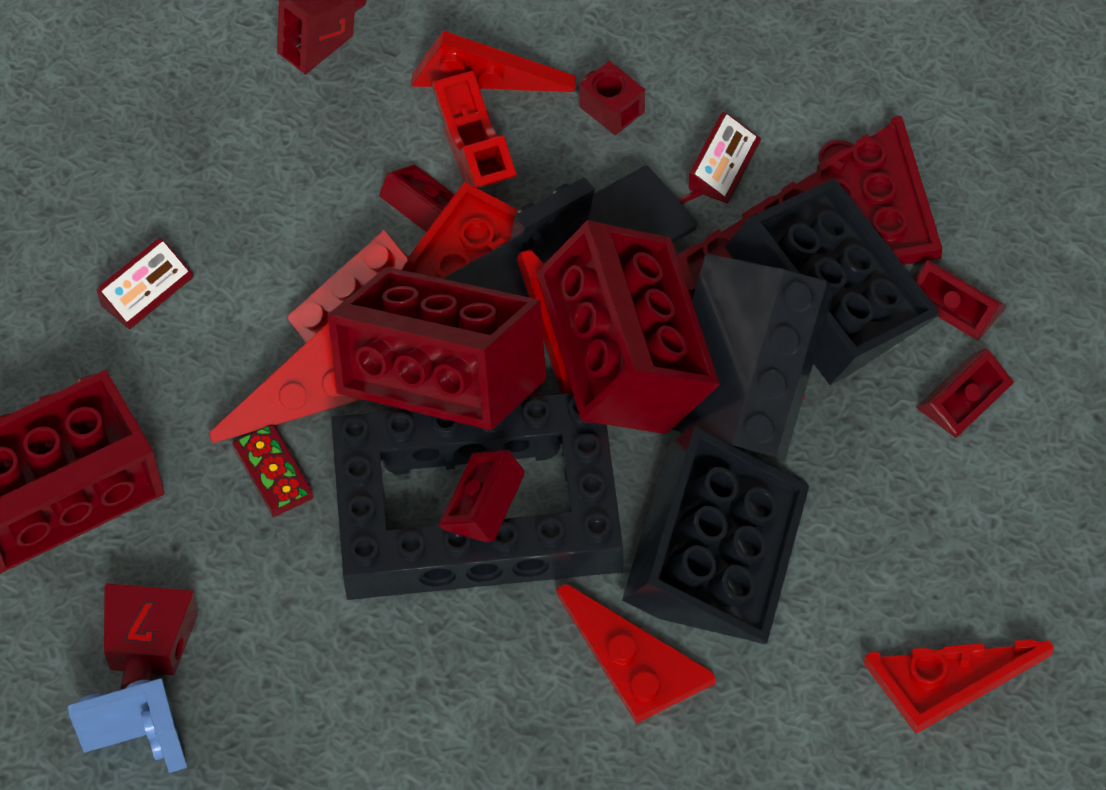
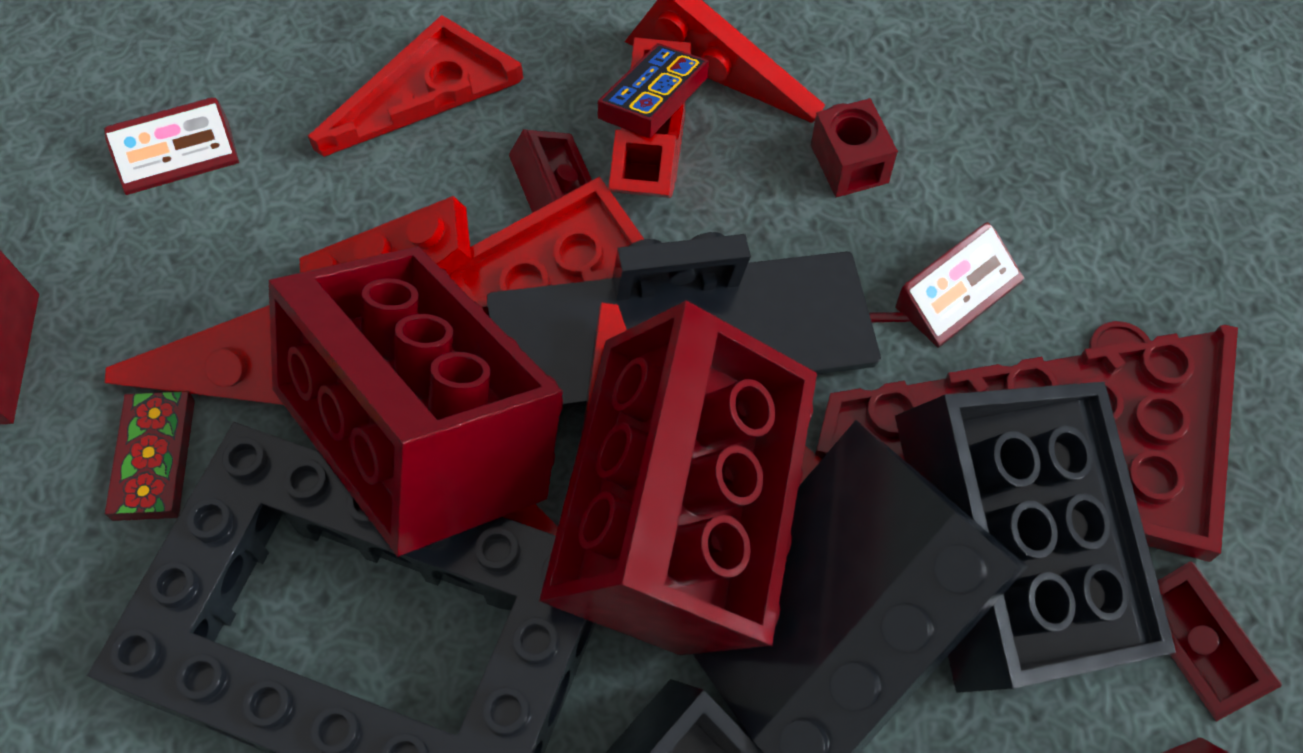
camera: 25 degrees right, 5 degrees up
dark red slope [439,450,525,542] -> none
none -> red wing [308,15,524,157]
none -> tile [598,43,709,138]

